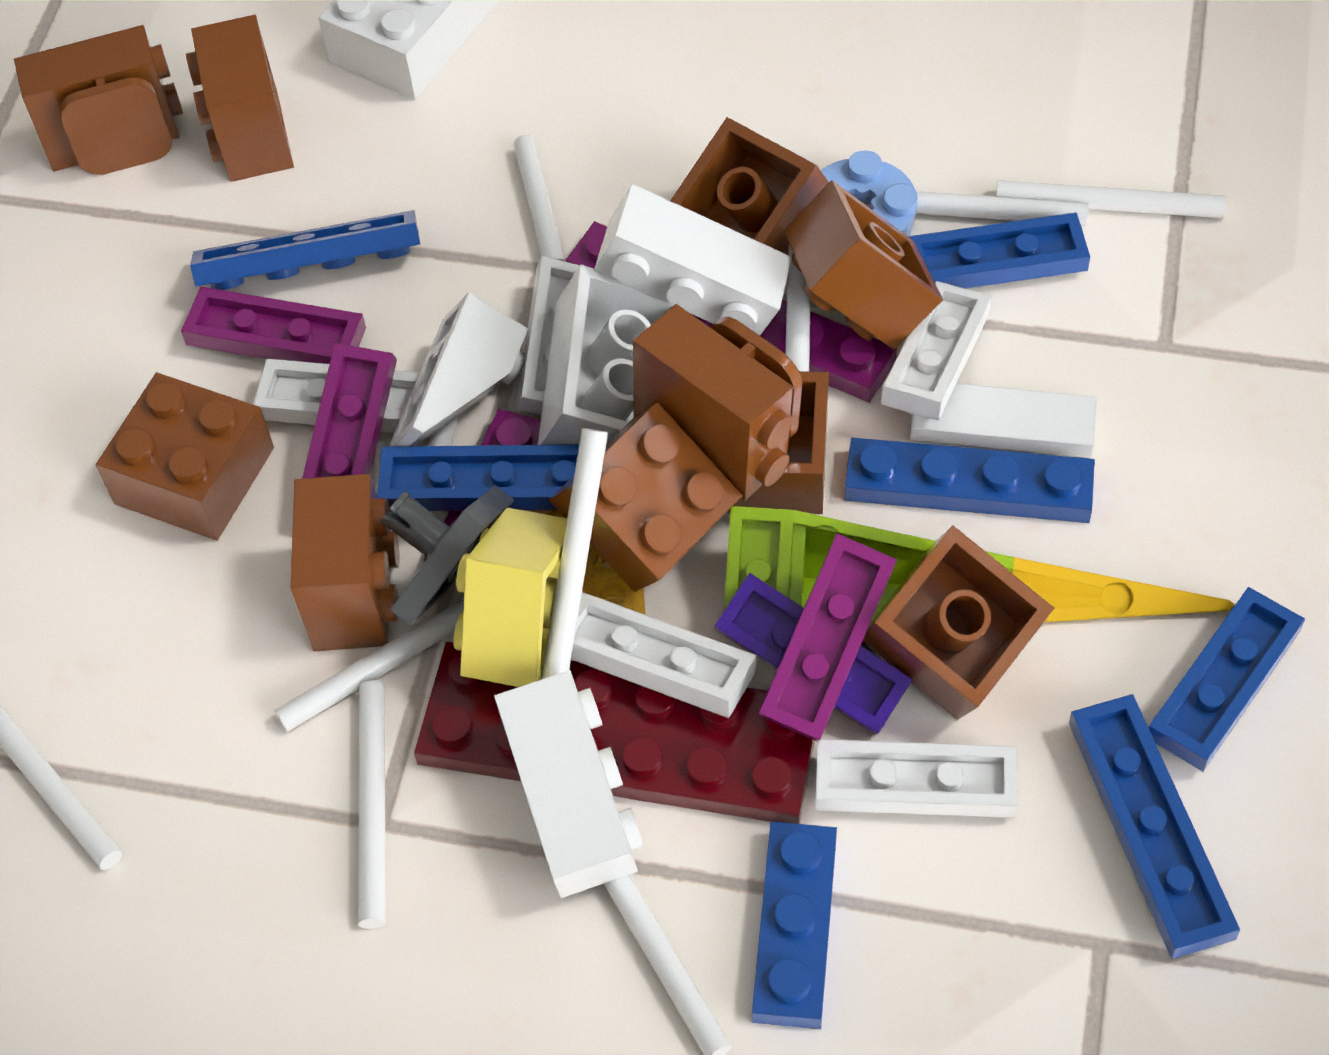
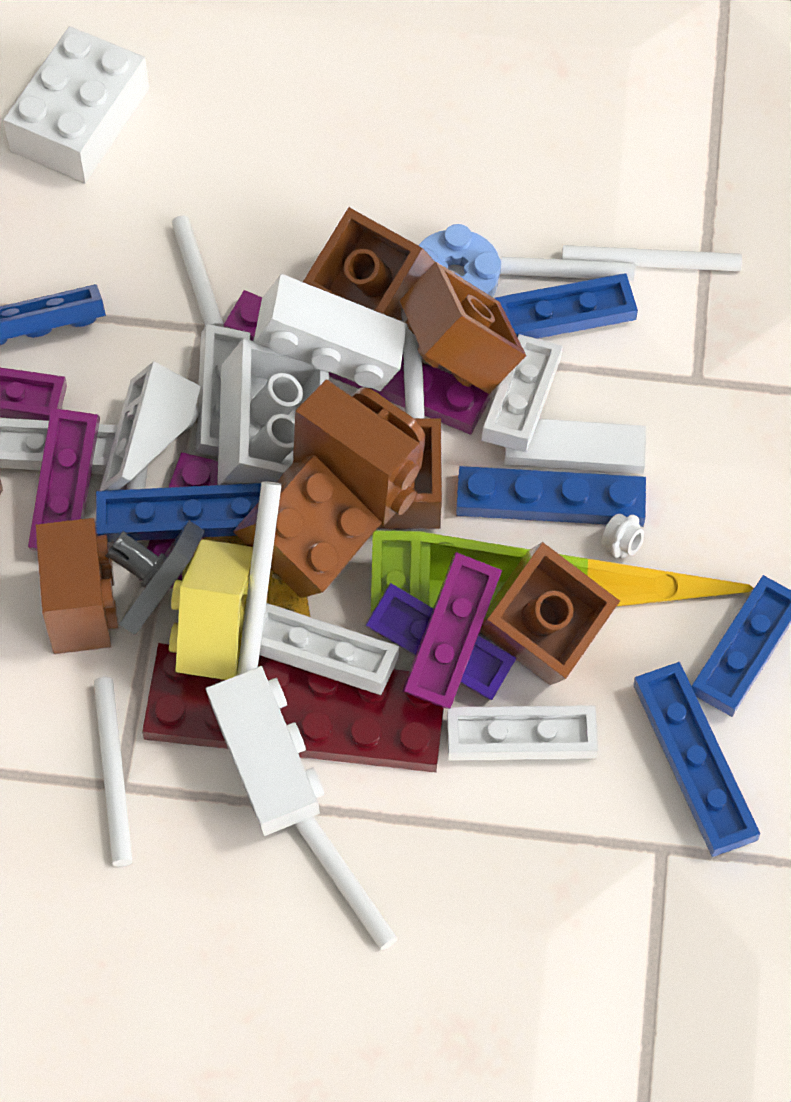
camera: 10 degrees left, 5 degrees up
white bar [274,598,464,732] -> none
blue plate [752,822,837,1029] -> none
none -> white plate [602,514,644,559]

